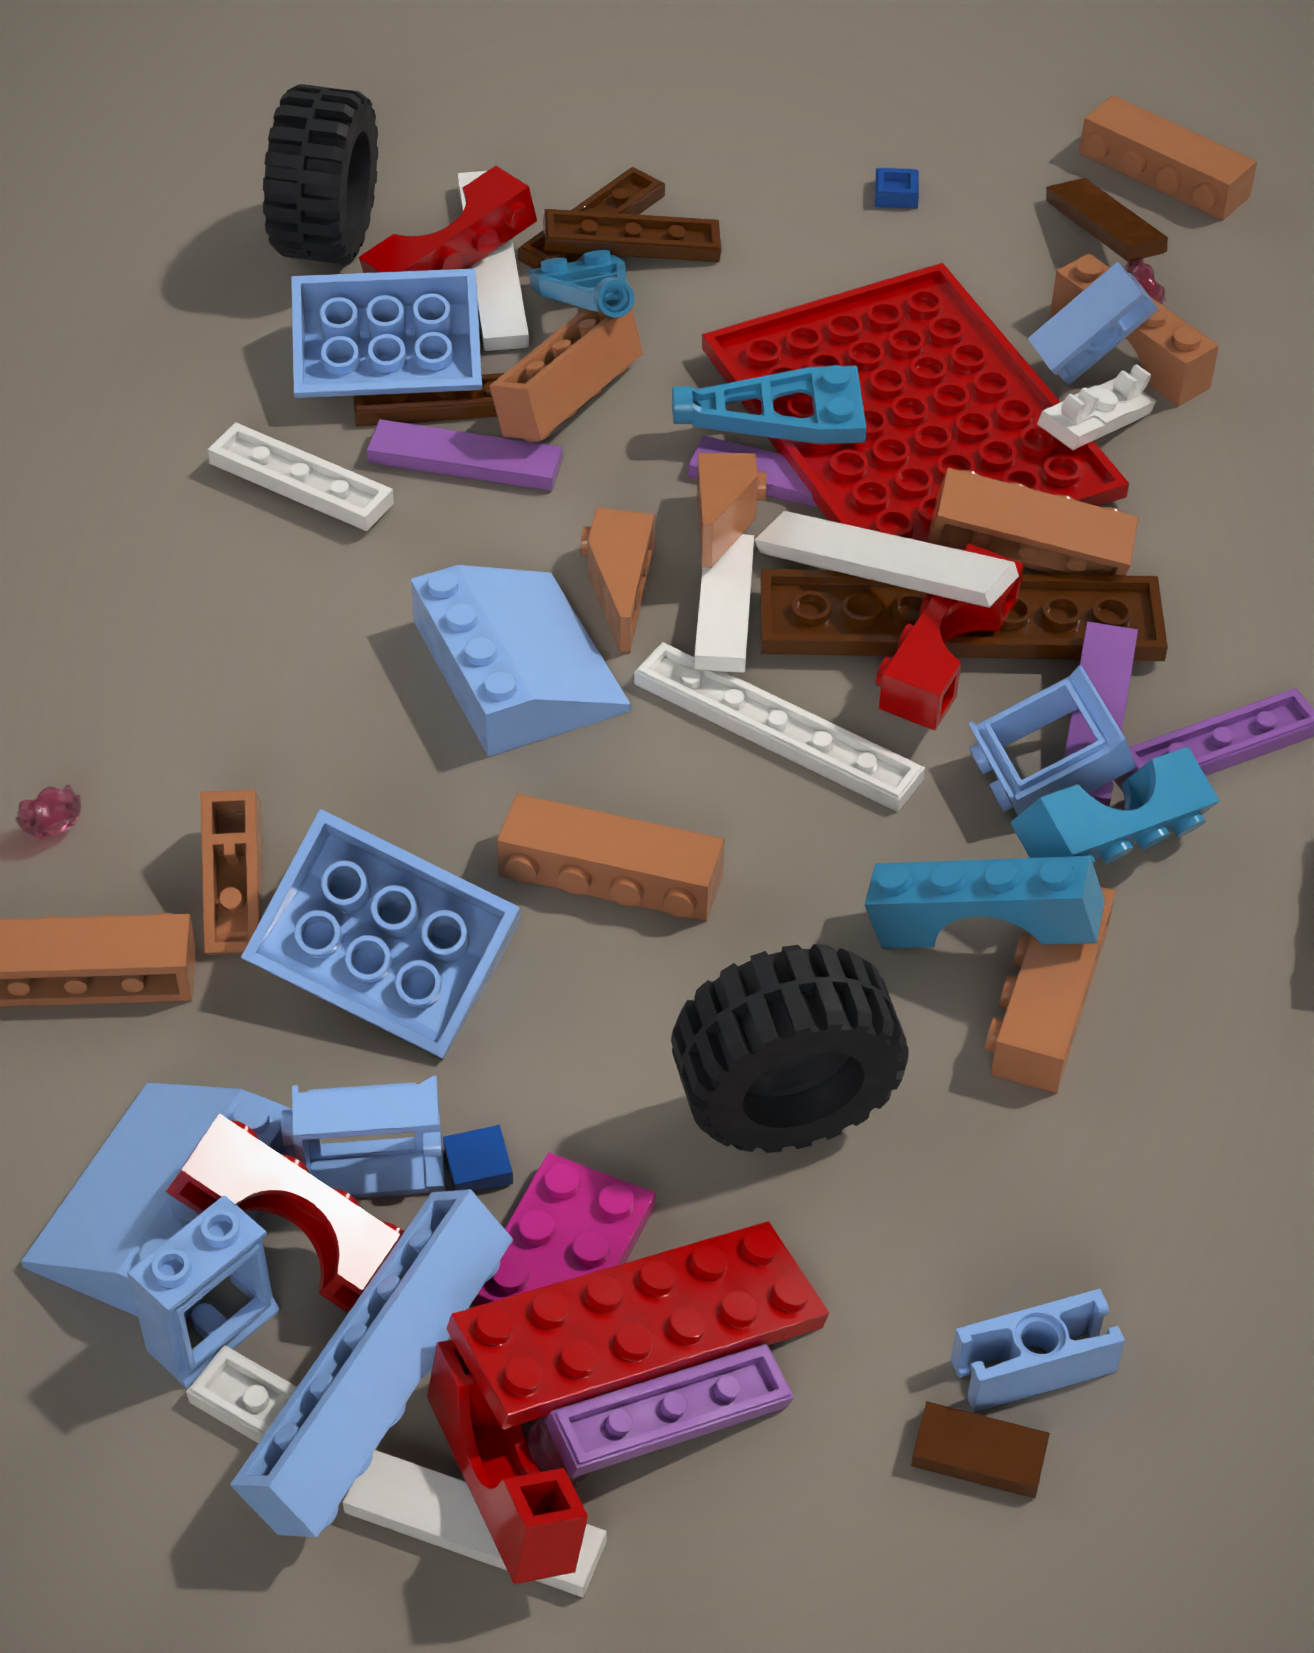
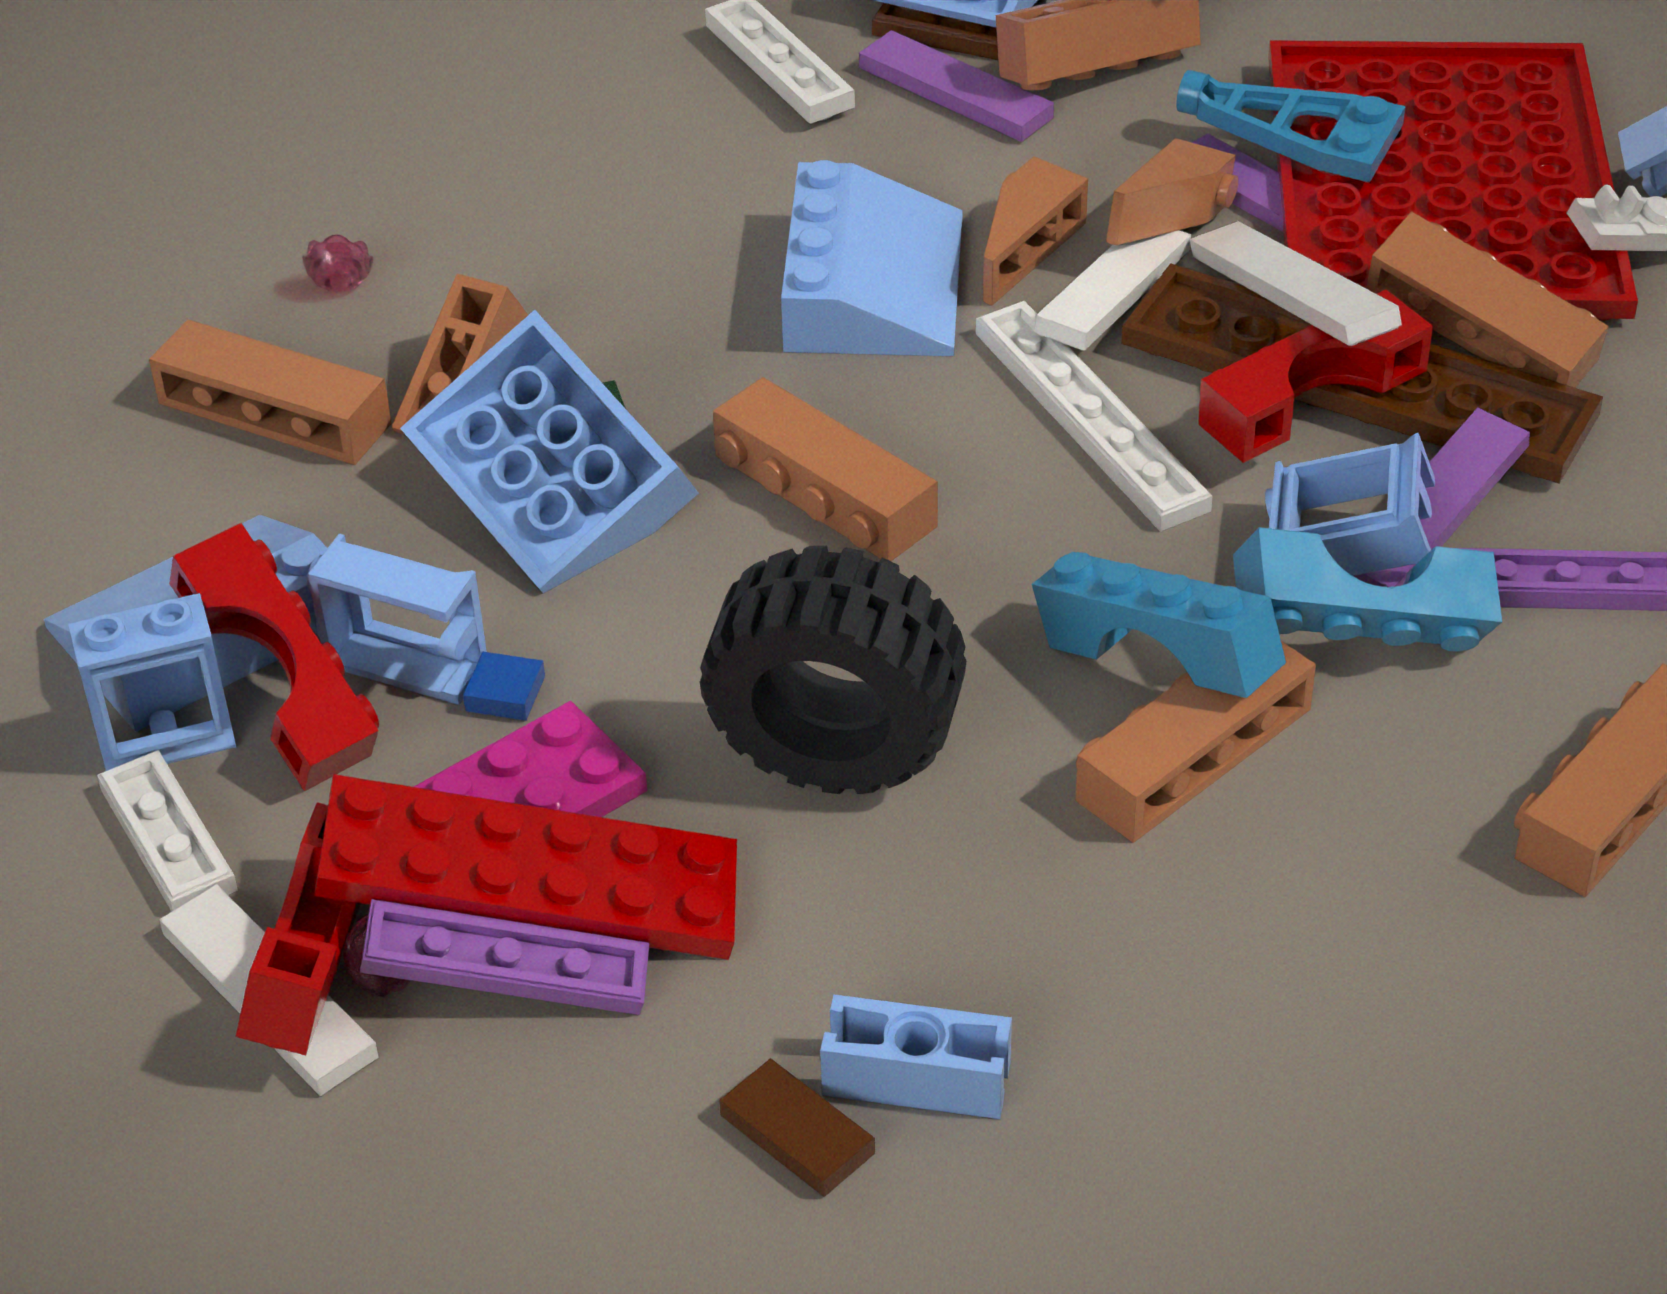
camera: 30 degrees right, 5 degrees down
light blue brick [230,1189,513,1537] -> none

